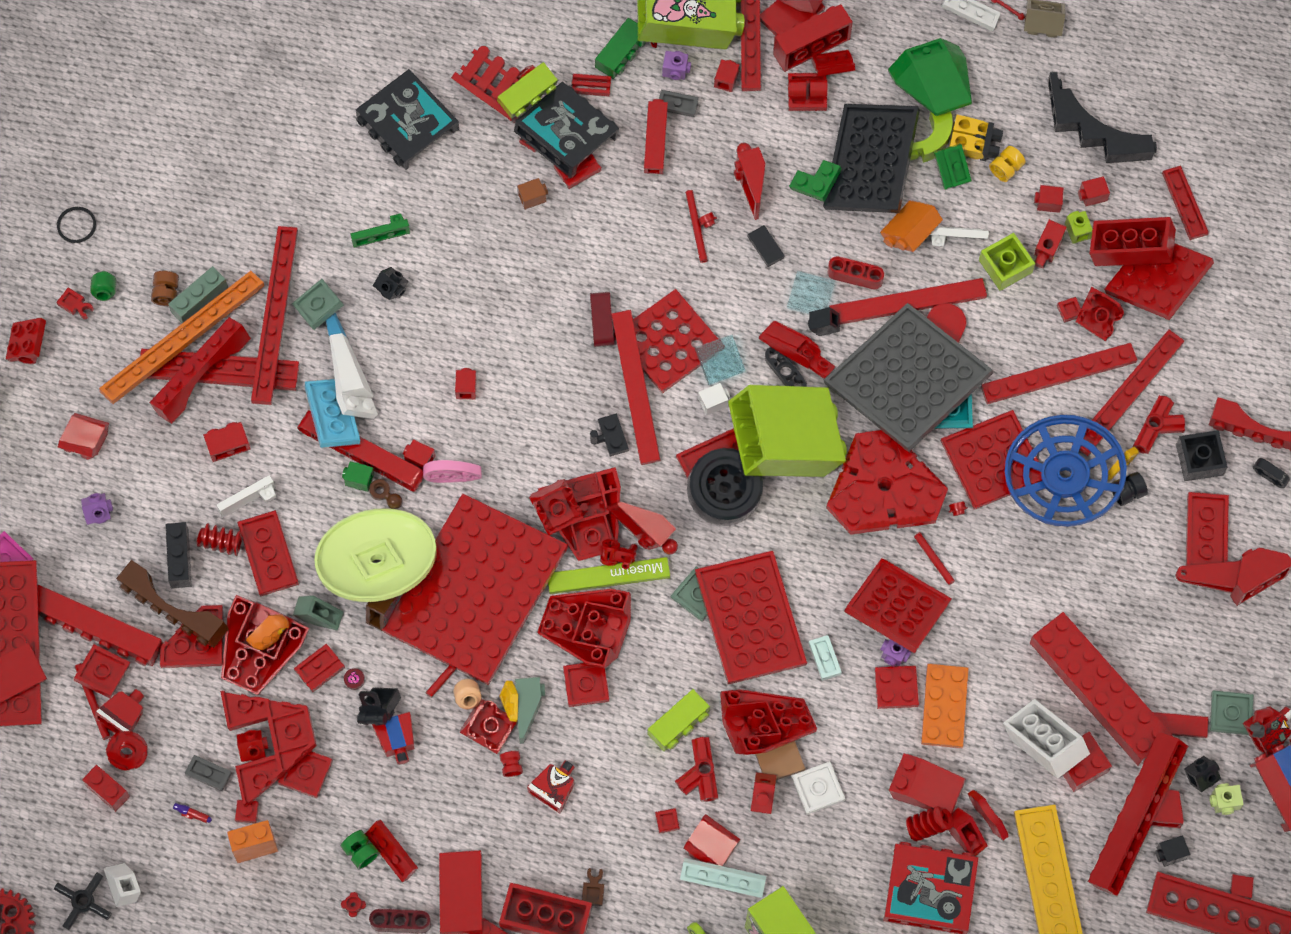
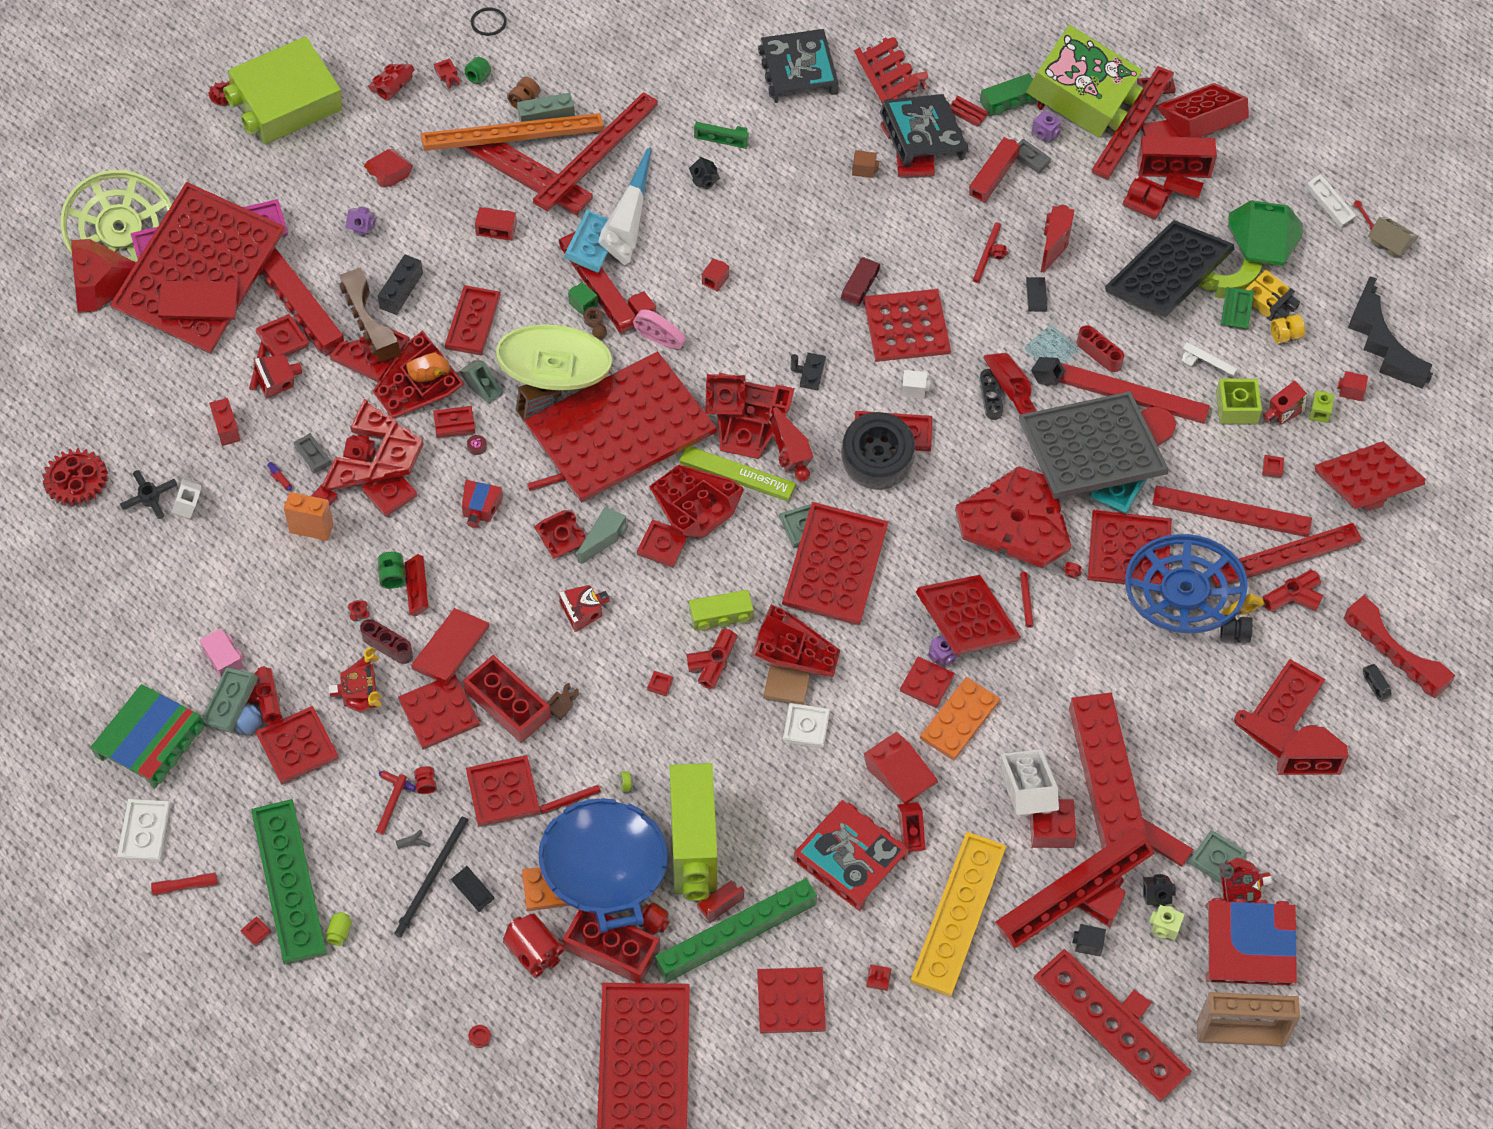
camera: 30 degrees right, 10 degrees down
red tile [106,731,148,771] -> none
red arch [149,317,251,424] -> none
red piece [197,523,242,556] -> none
white hinge [217,475,276,518] -> none
sand green tile [292,279,344,330] -> none
black piece [357,687,401,726] -> none
light nougat head [453,679,482,710] -> none
lime brick [497,62,558,119] -> none
yellow tile [499,681,518,722] -> none
red wheel [500,751,523,777] -> none
red piece [600,539,638,570] -> none
red tile [612,310,661,465] -> none
light aqua plate [680,858,767,898] -> none
slope [683,814,741,866] -> none
clear light blue tile [695,335,746,385] -> none
red brick [714,59,740,92] -> none
lime brick [728,385,847,477] -> none
red torso [750,772,776,814] -> none
green plate [789,160,842,202] -> none
light aqua plate [808,635,842,681] -> none
orange brick [880,200,943,252] -> none
red piece [906,806,953,842] -> none
red tile [968,790,1009,841] -> none
red brick [1034,185,1064,213] -> none
red slope [1075,287,1124,342] -> none
red brick [1089,217,1176,266] -> none
red tile [1162,165,1209,240] -> none
black brick [1176,430,1228,482] -> none

